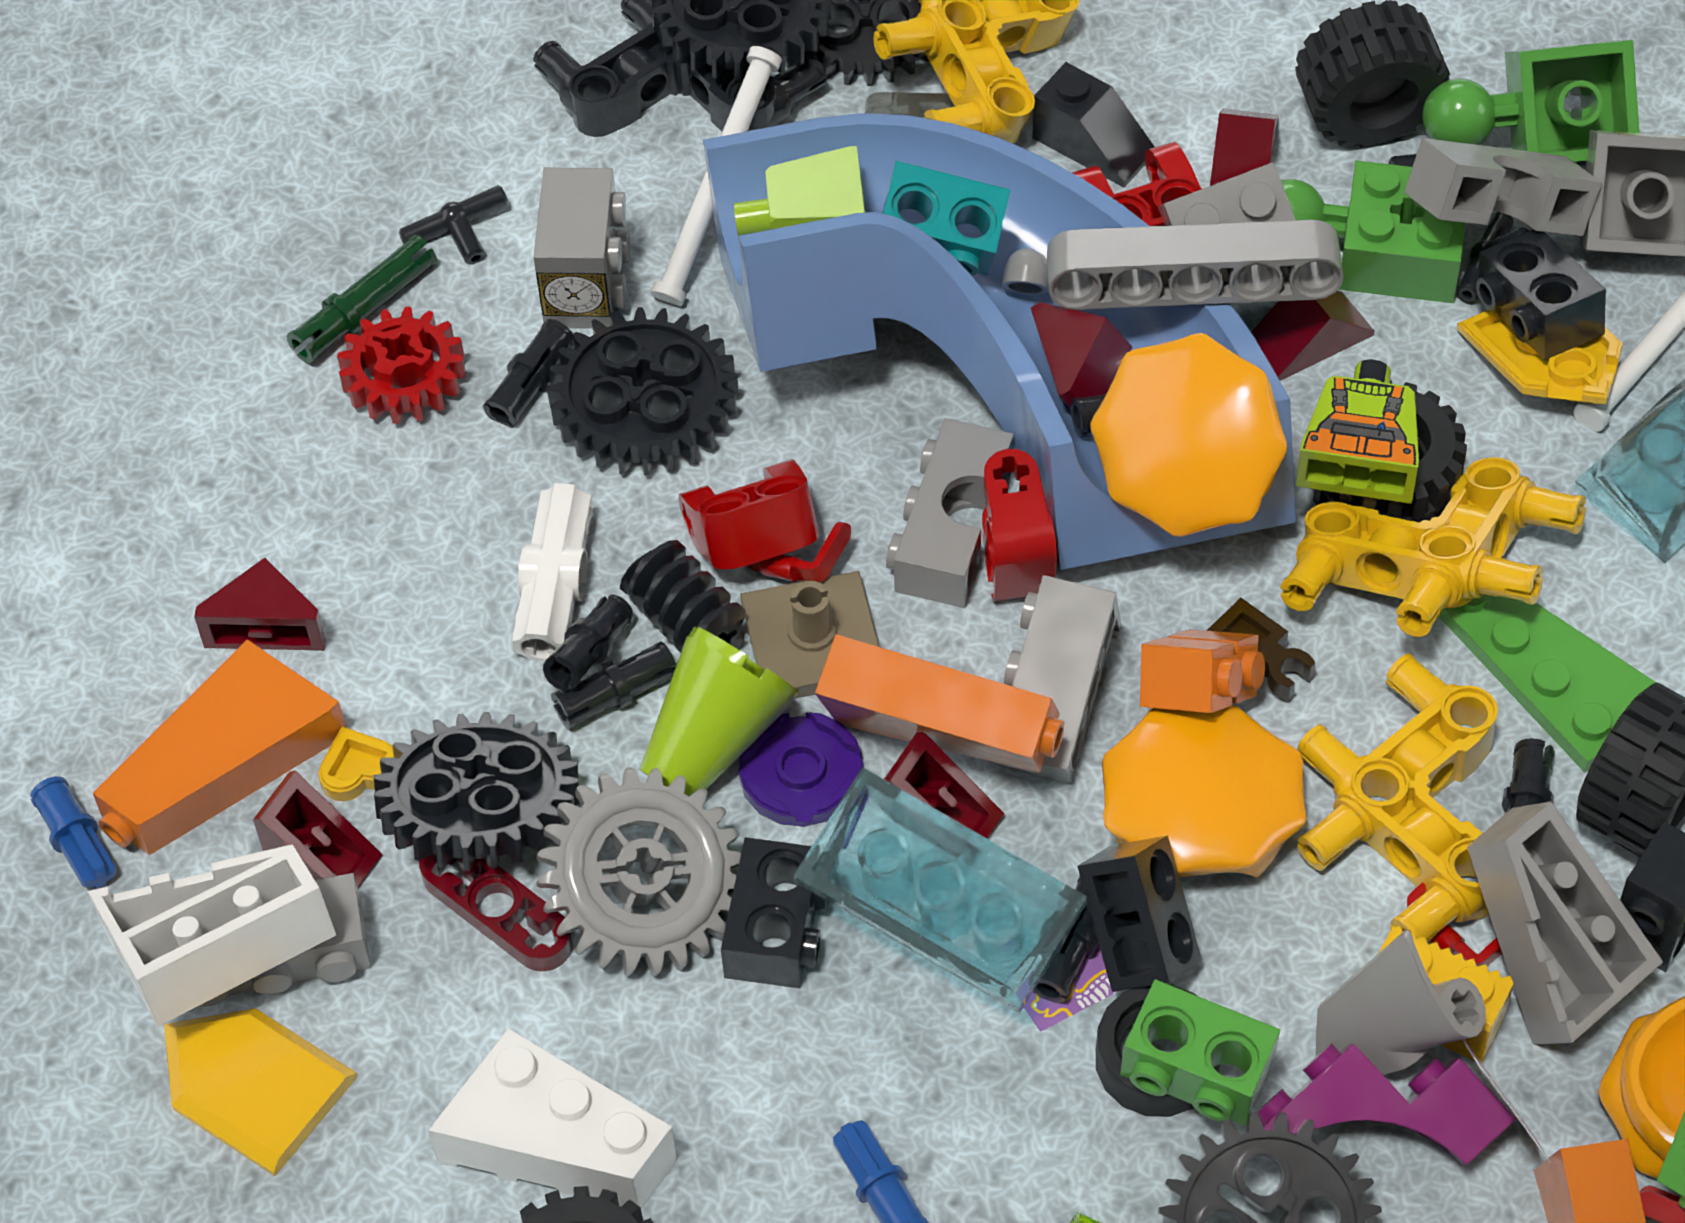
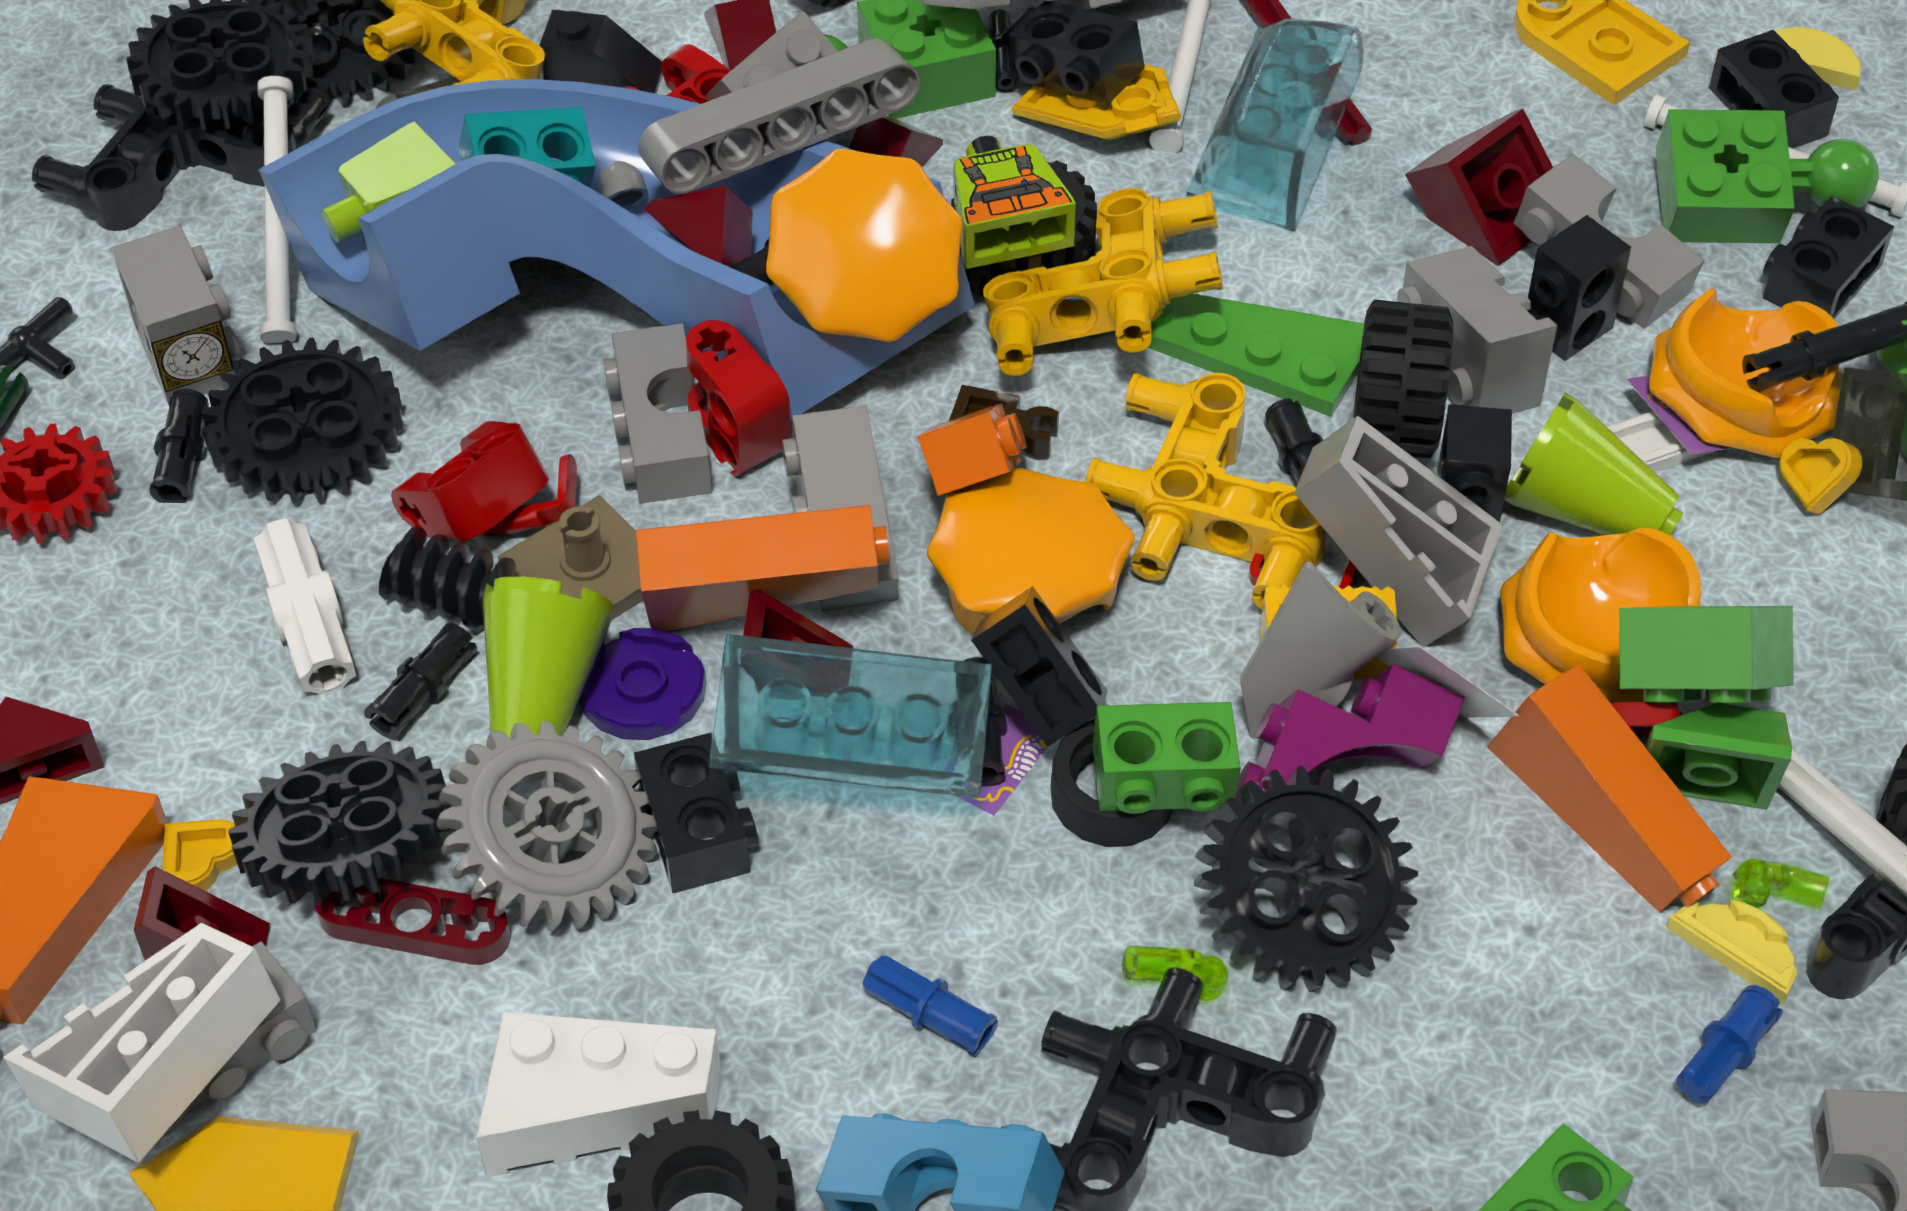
camera: 30 degrees left, 5 degrees down
black pin [543,594,634,691] -> none

